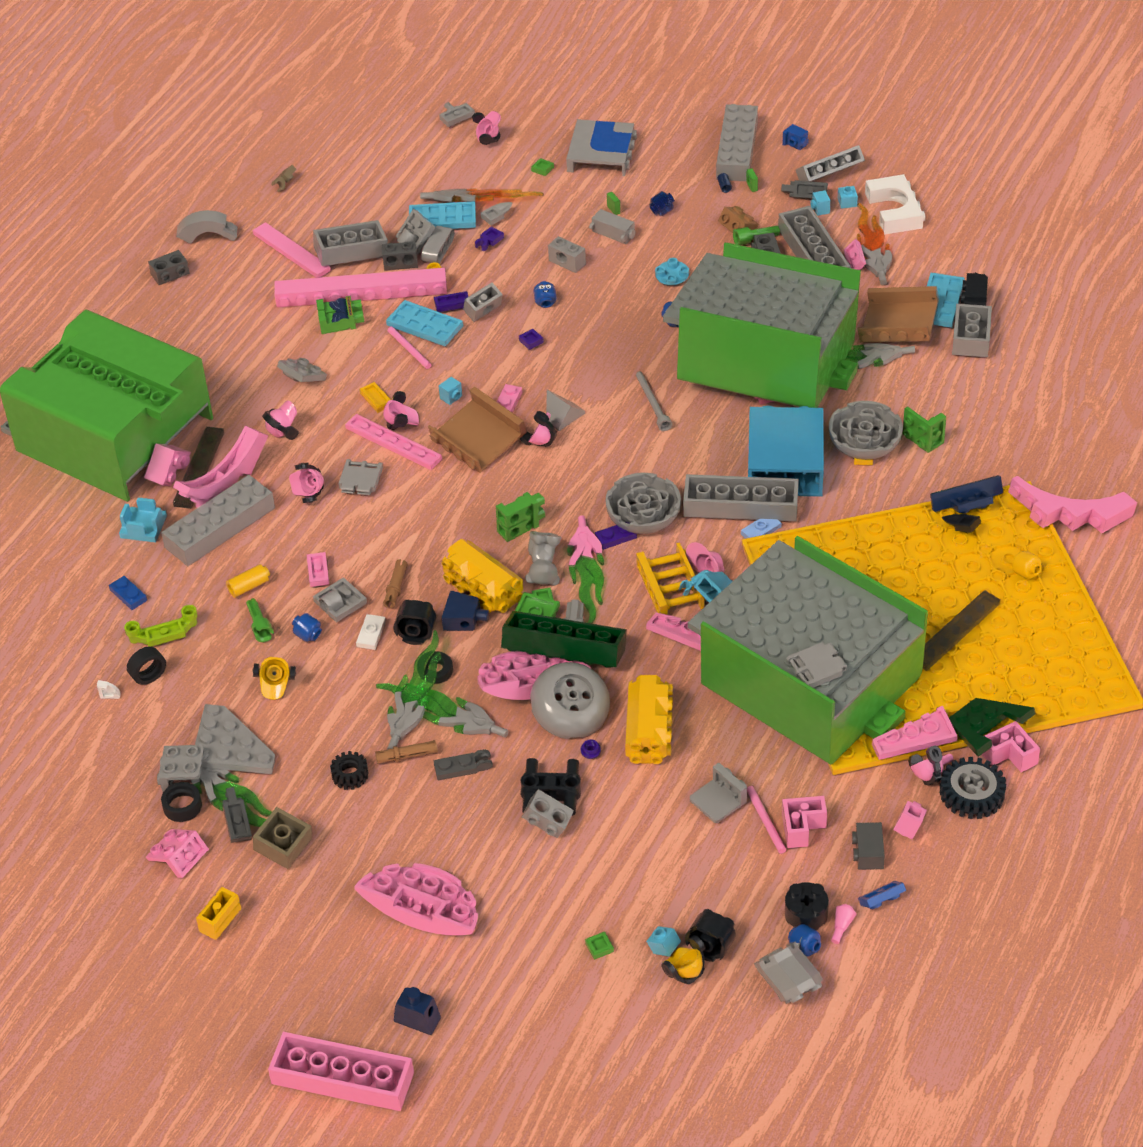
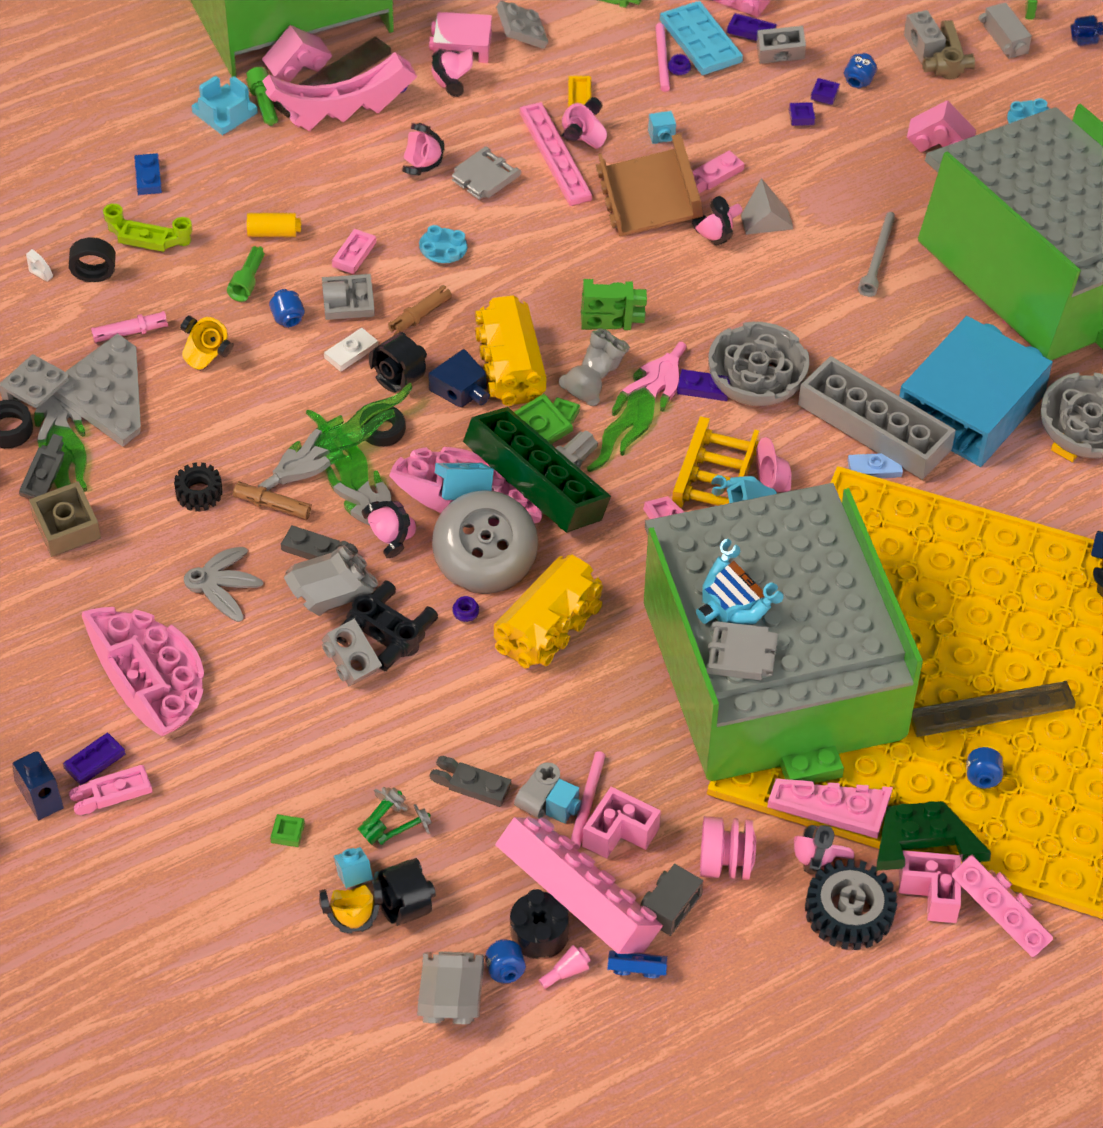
camera: 30 degrees right, 5 degrees up
light grey brick [161,475,275,566] -> none
light grey bracket [690,763,747,823] -> none
bright pink brick [893,801,927,839] -> none
none -> dark purple plate [63,732,126,785]
none -> bright pink hinge [69,765,152,815]
none -> bright pink pin [91,311,168,343]
none -> light grey plant [184,547,263,622]
none -> bright green piece [246,67,278,126]
none -> light grey brick [284,545,379,616]
none -> green plant [357,787,432,845]
none -> cap [361,500,416,558]
none -> medium azure dish [419,225,467,263]
none -> bright pink panel [429,12,492,63]
none -> dark grey hinge [429,756,511,807]
none -> medium azure panel [435,463,494,500]
none -> bright pink brick [495,817,663,954]
none -> light grey piece [514,762,560,819]
none -> medium azure plate [546,779,581,824]
none -> dark purple plate [668,54,691,75]
none -> torso [696,539,784,625]
none -> bright pink wheel [700,816,756,880]
none -> dark purple plate [811,78,840,105]
none -> bright pink brick [907,100,976,152]
none -> dark tan piece [922,20,975,79]
none -> bright pink bracket [952,855,1053,957]
none -> blue head [966,747,1003,789]

